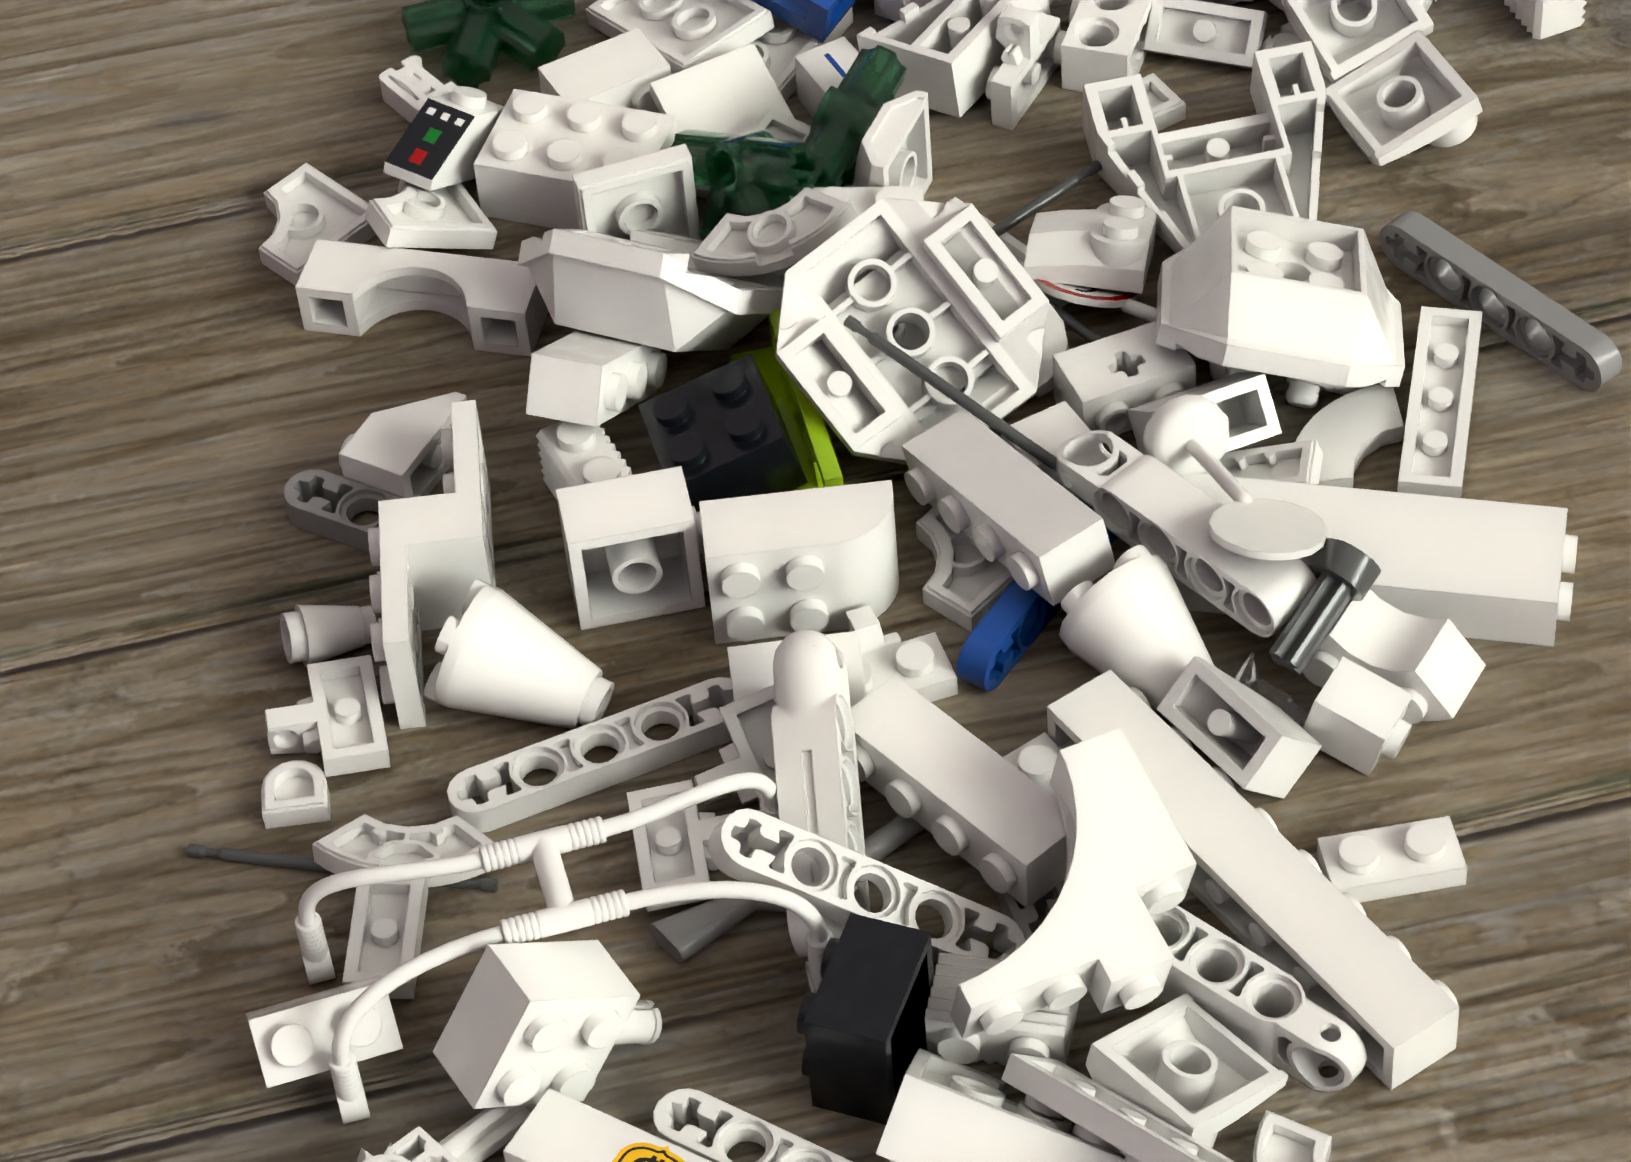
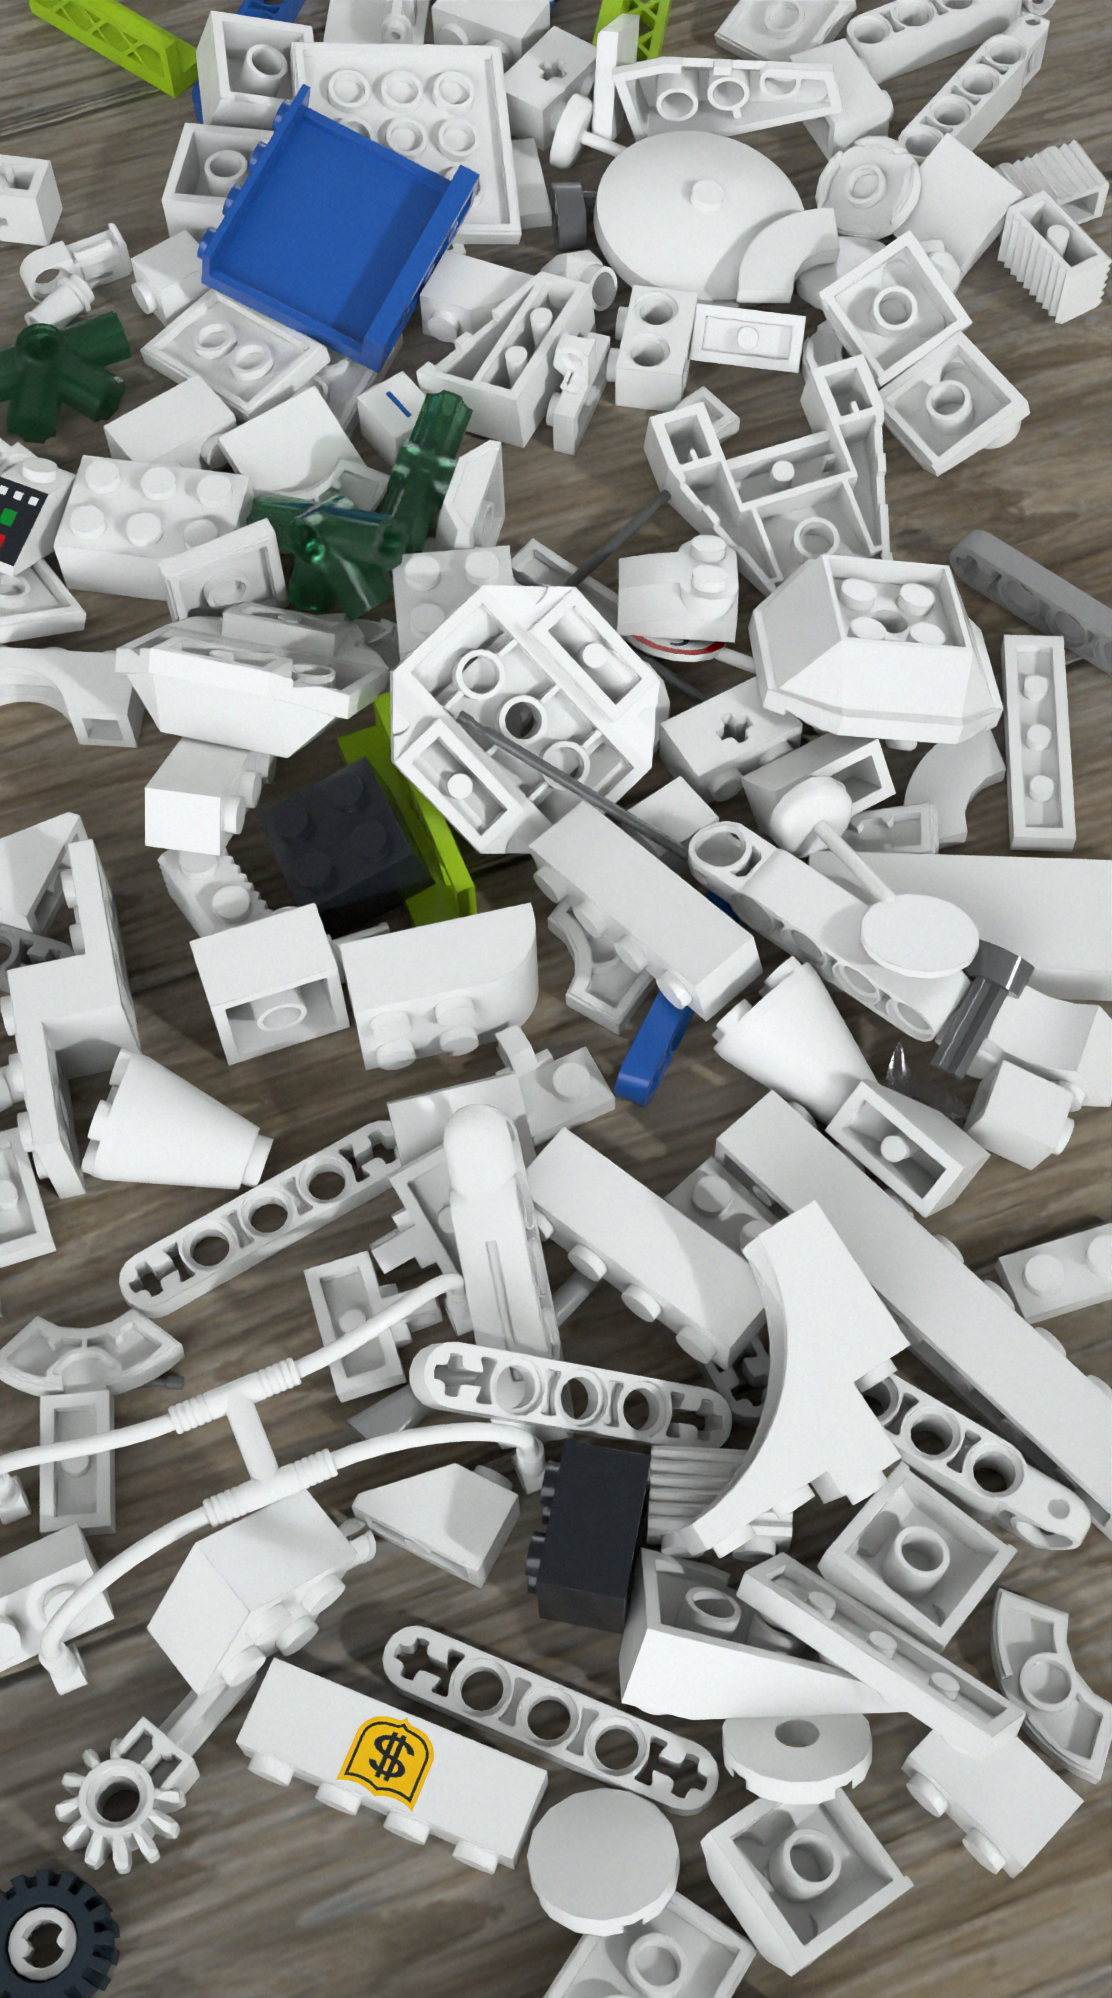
camera: 10 degrees left, 15 degrees up
white tile [690,187,858,277] -> none
none -> white slope [352,1463,520,1588]

